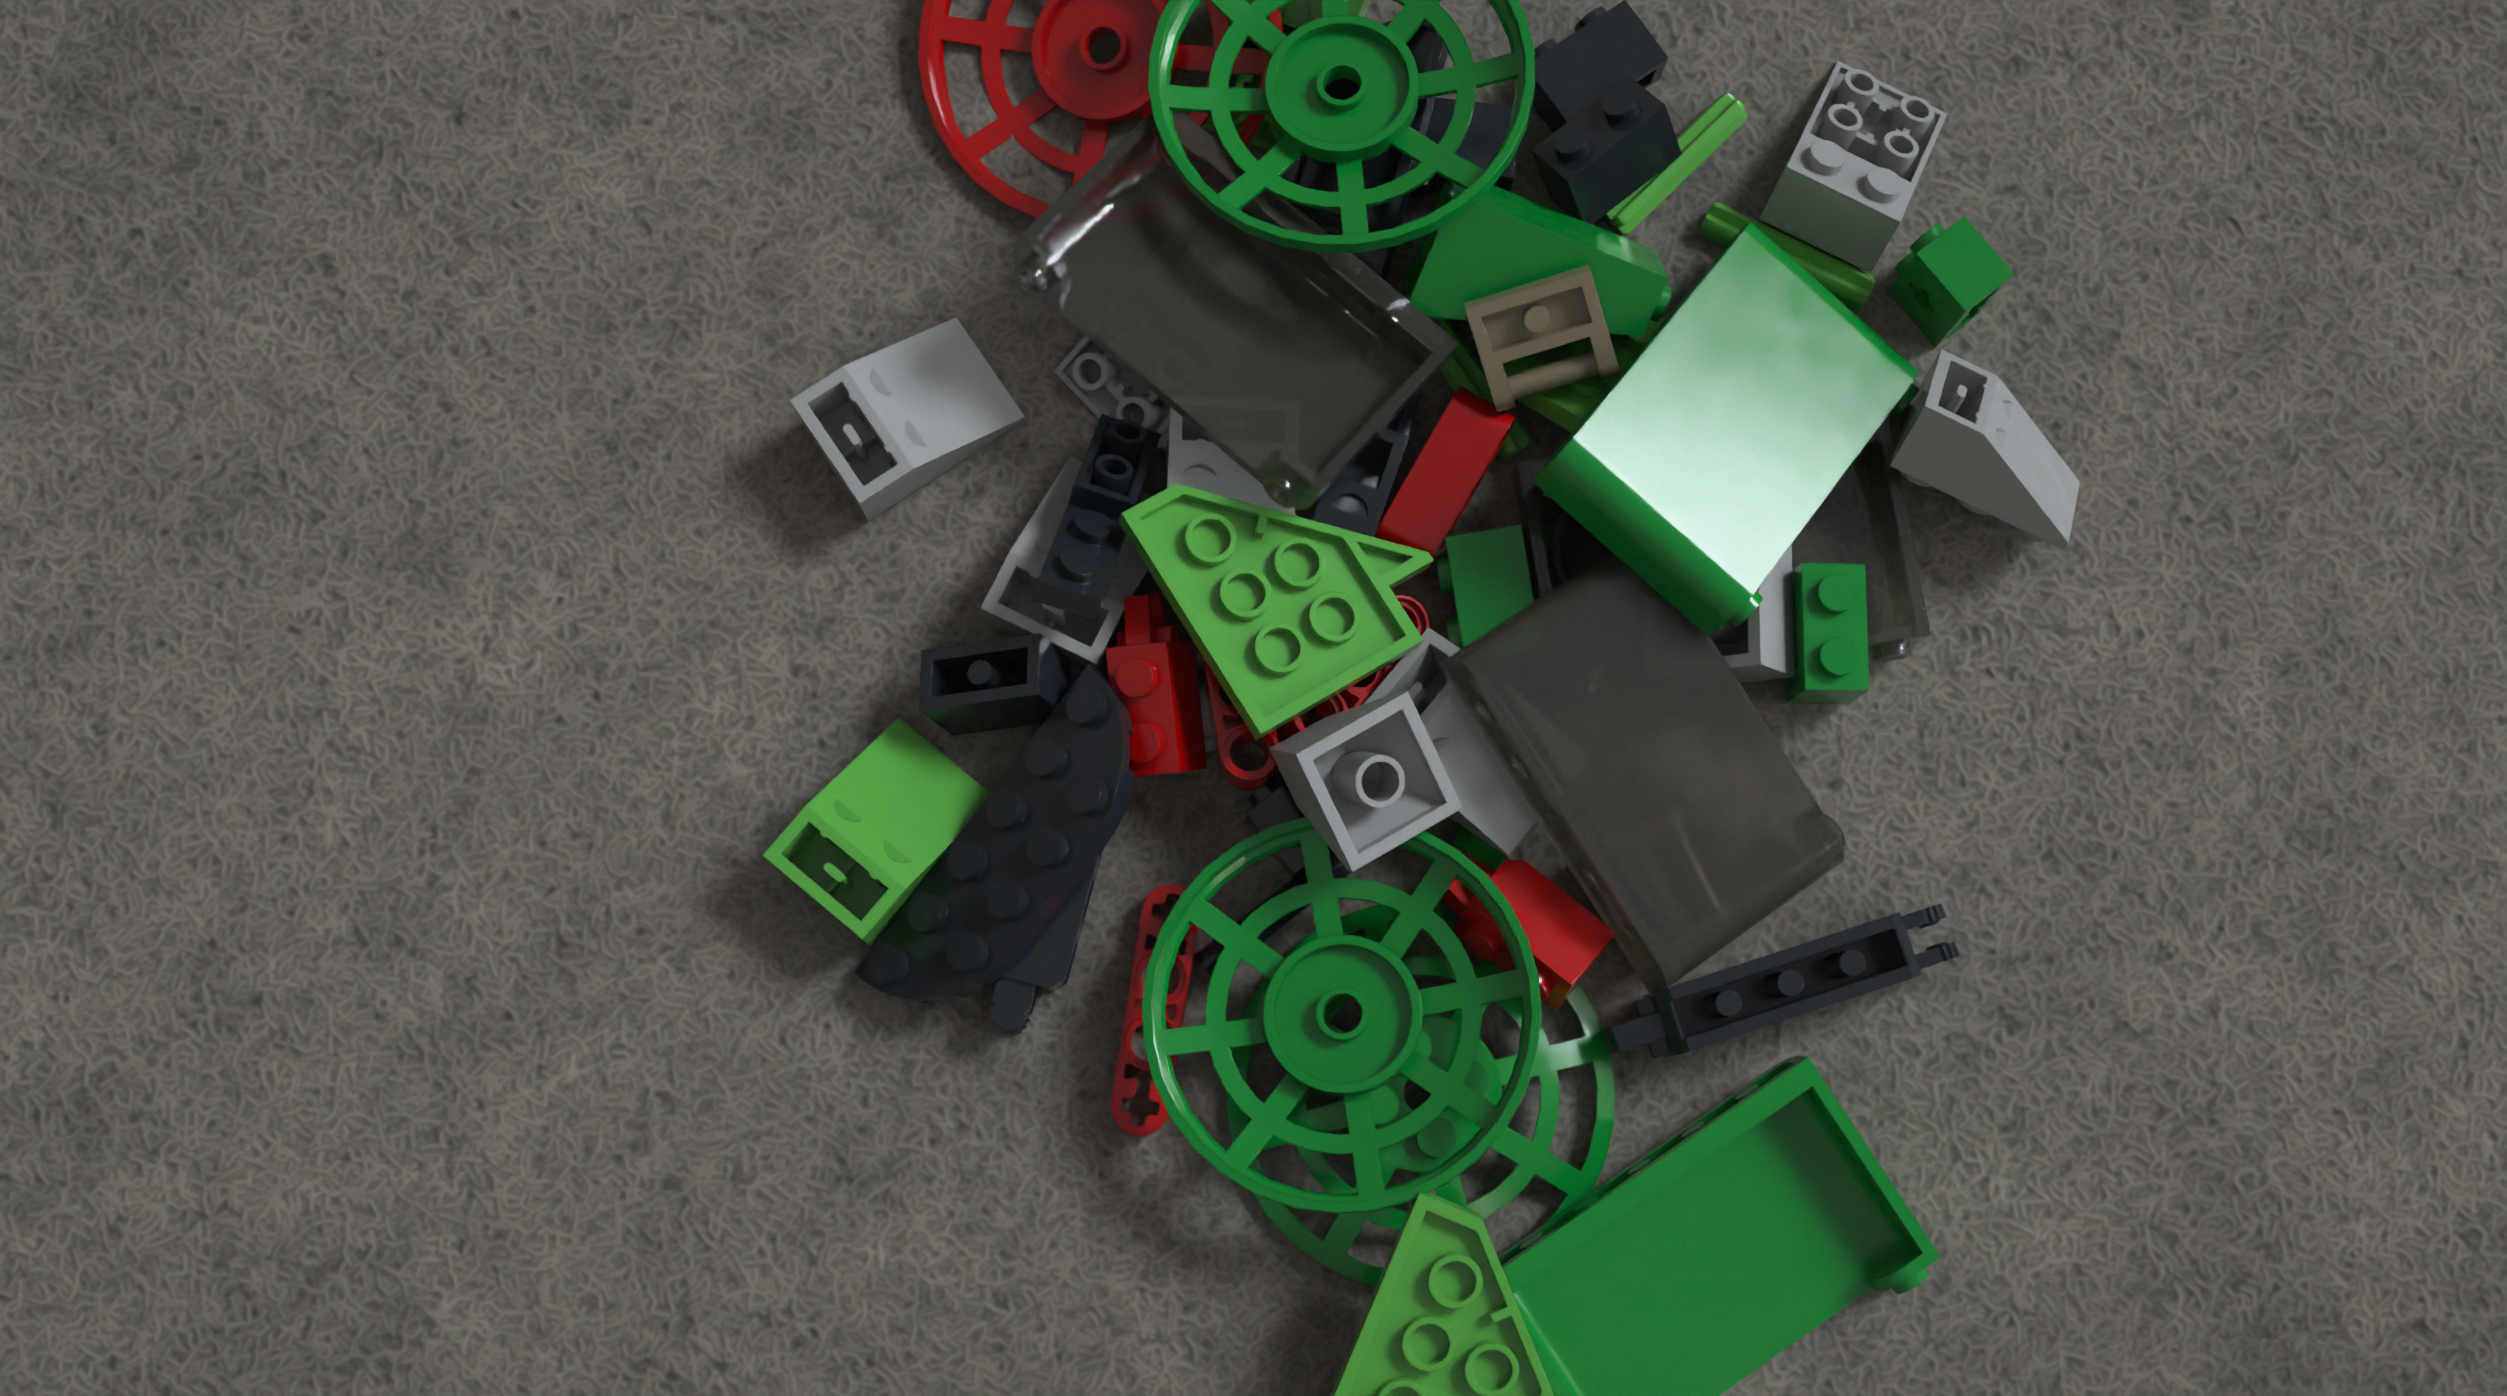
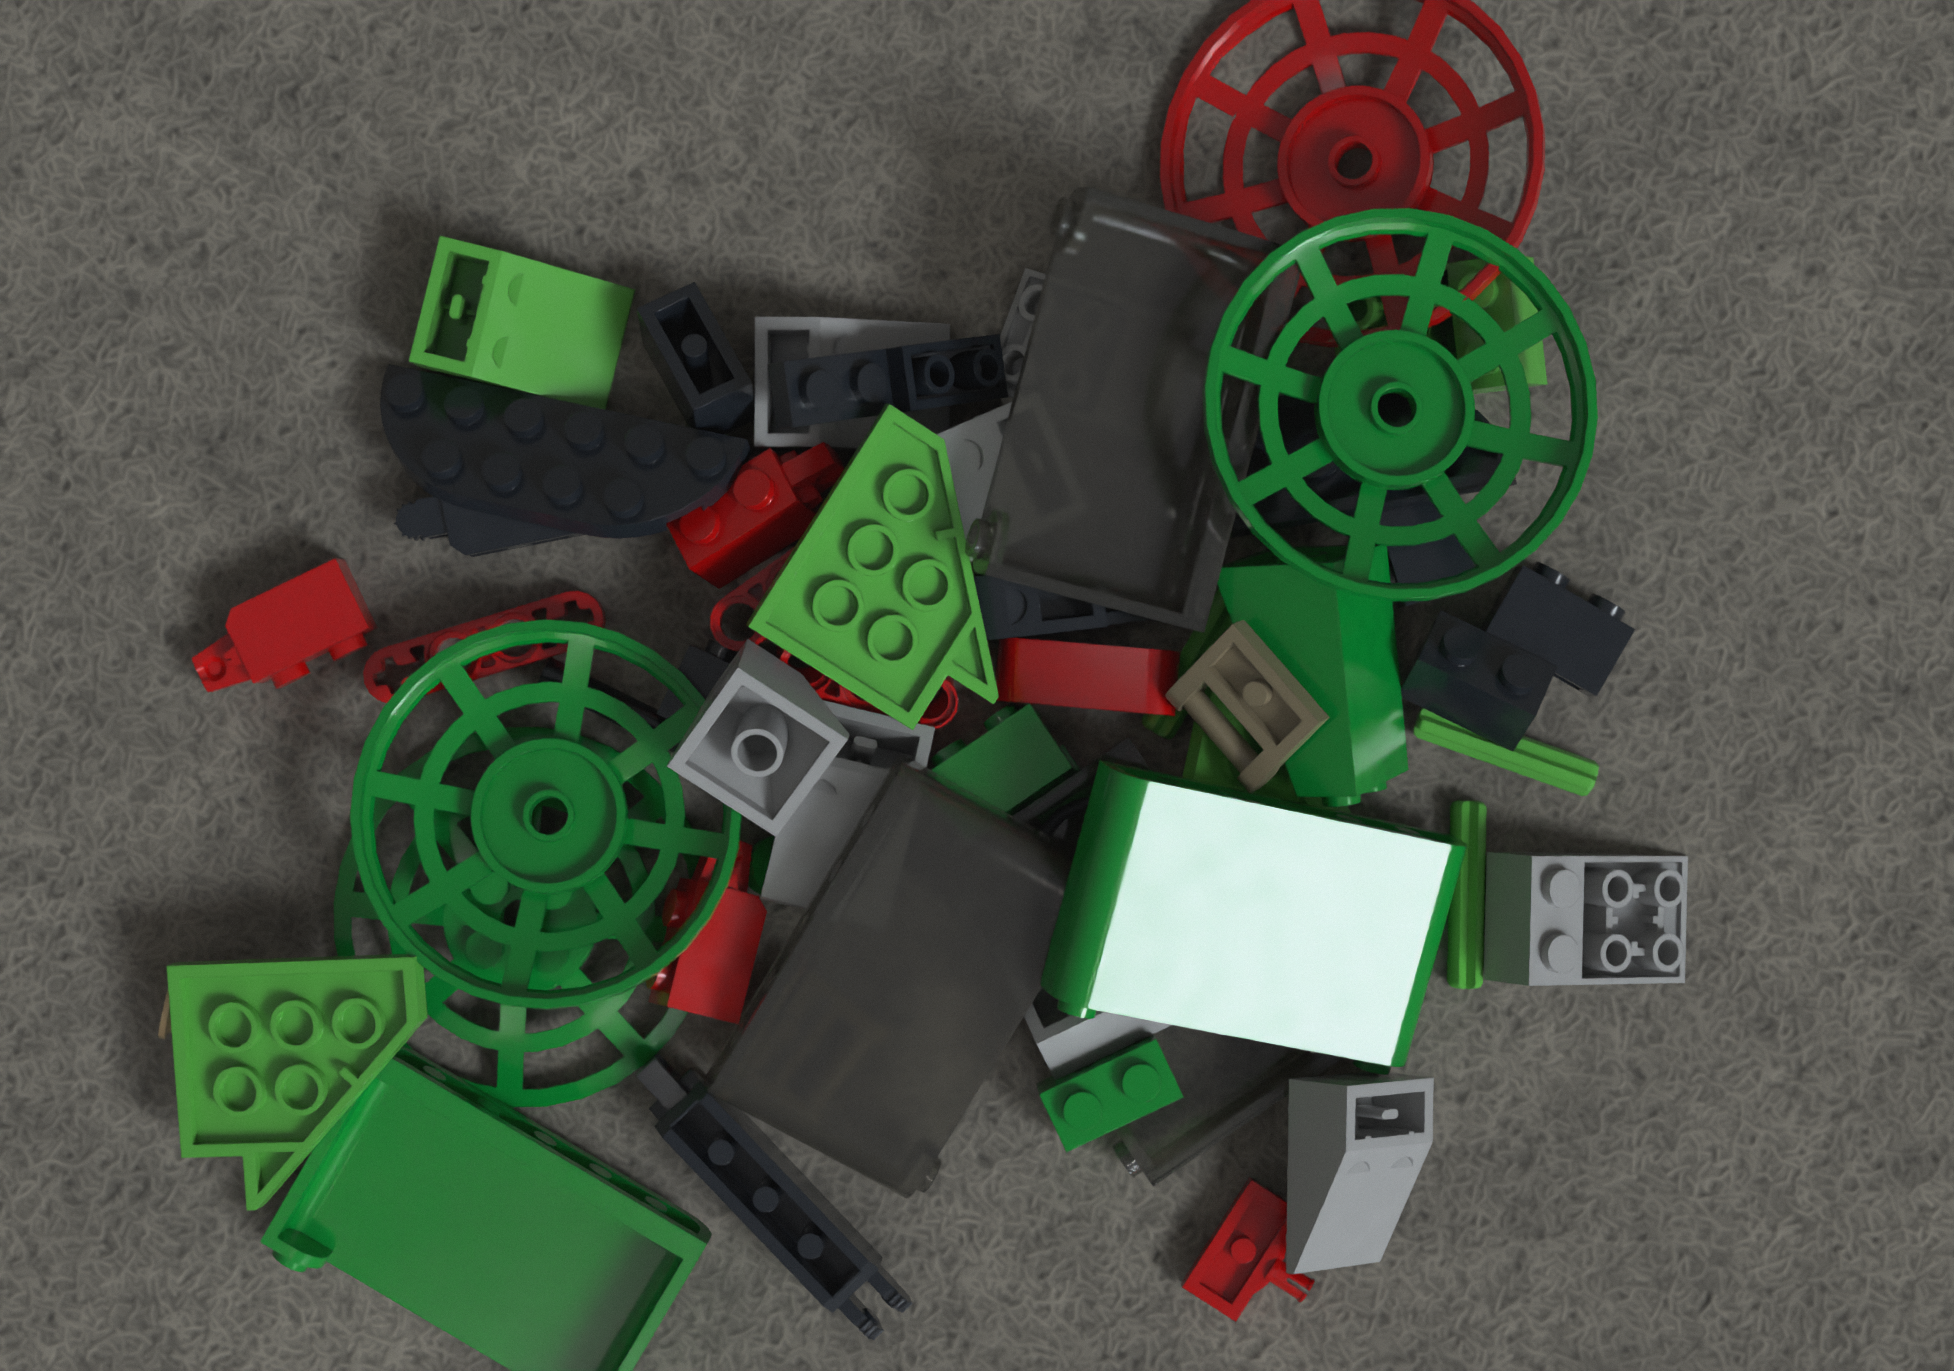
camera: 75 degrees right, 10 degrees up
light grey slope [790,318,1026,522] -> none
green brick [1888,216,2014,348] -> none
none -> red hinge [191,558,378,692]
none -> red plate [1181,1177,1315,1322]

